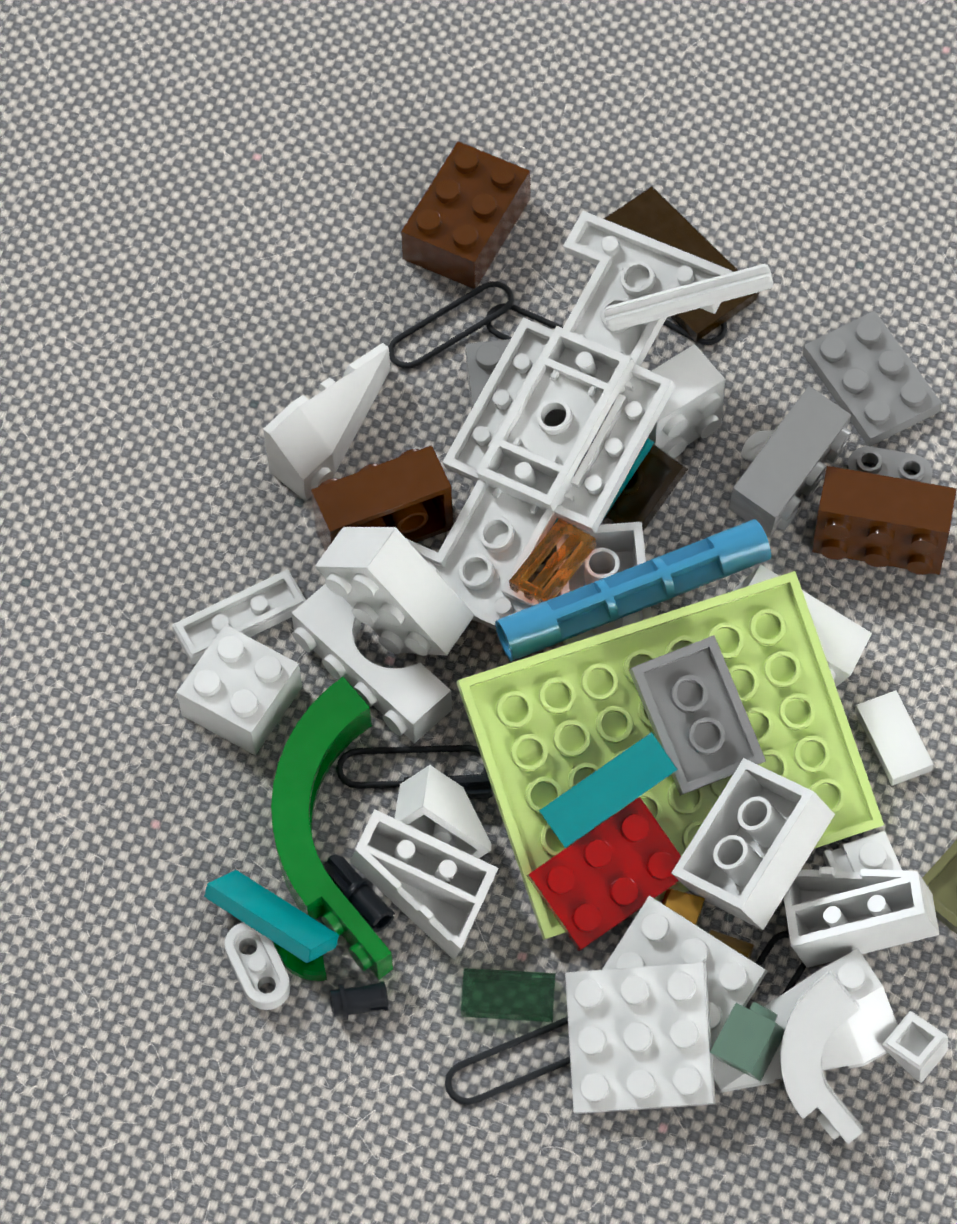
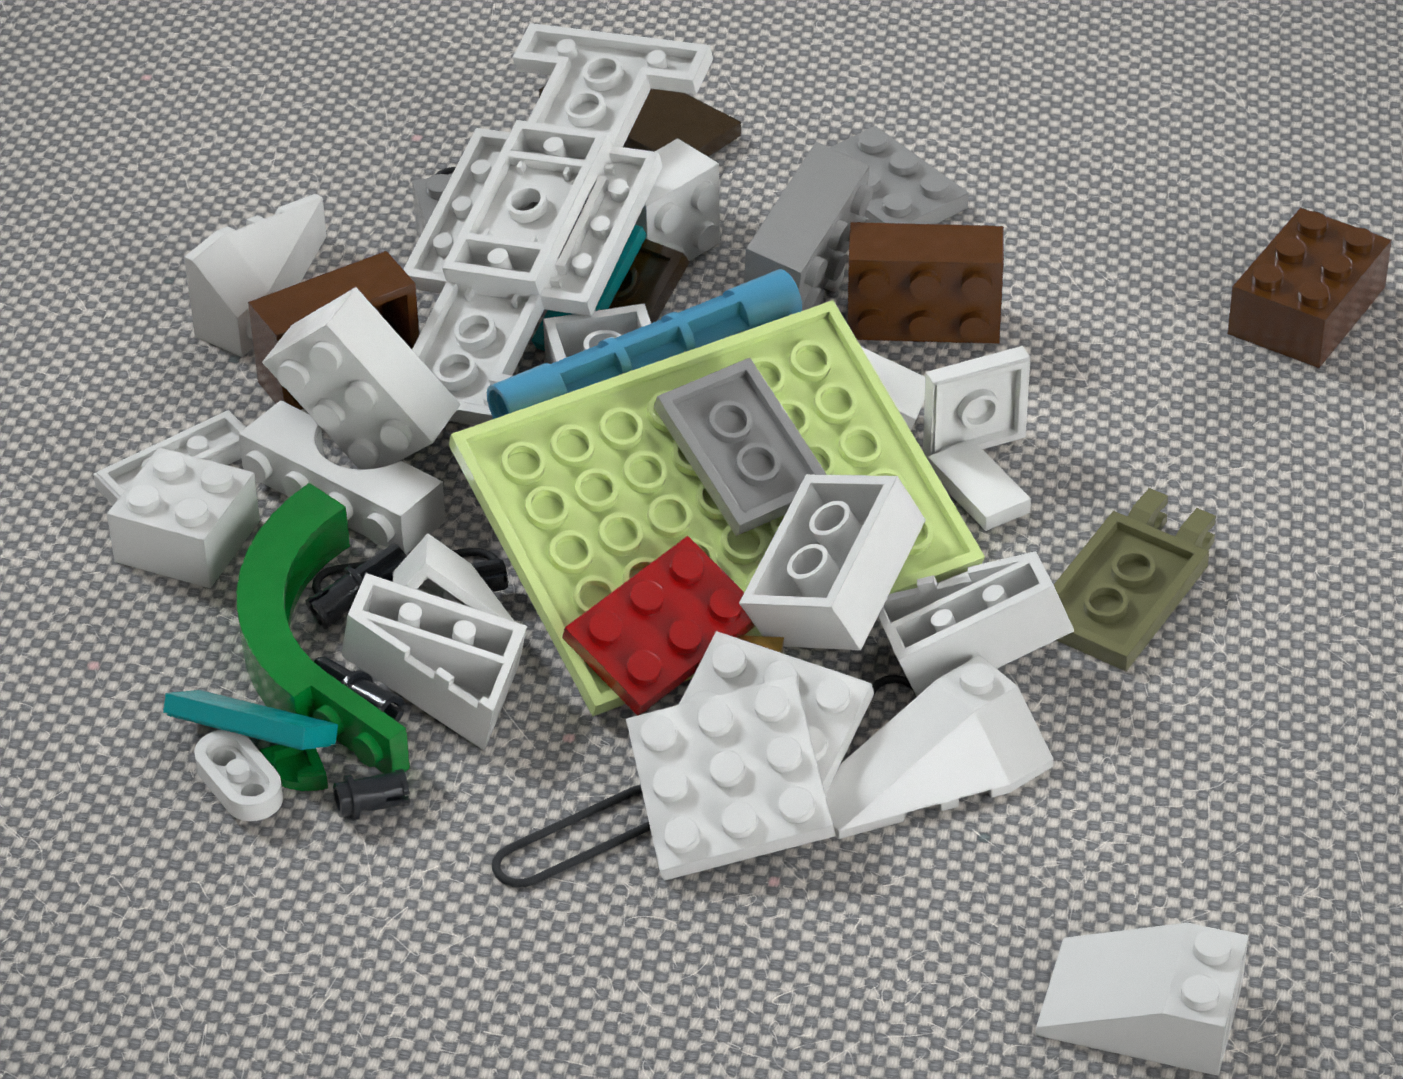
camera: 10 degrees left, 20 degrees down
black piece [388,281,514,368] -> none
reddish brown brick [401,141,531,289] -> none
clear green tile [461,968,556,1022] -> none
clear orange tile [509,518,596,603] -> none
teal tile [539,732,678,848] -> none
white axle [604,264,773,331] -> none
sand green brick [710,1002,785,1082] -> none
white arch [781,970,863,1144] -> none
white slope [882,1011,948,1083] -> none
none -> black axle [305,544,407,629]
none -> white plate [923,346,1030,459]

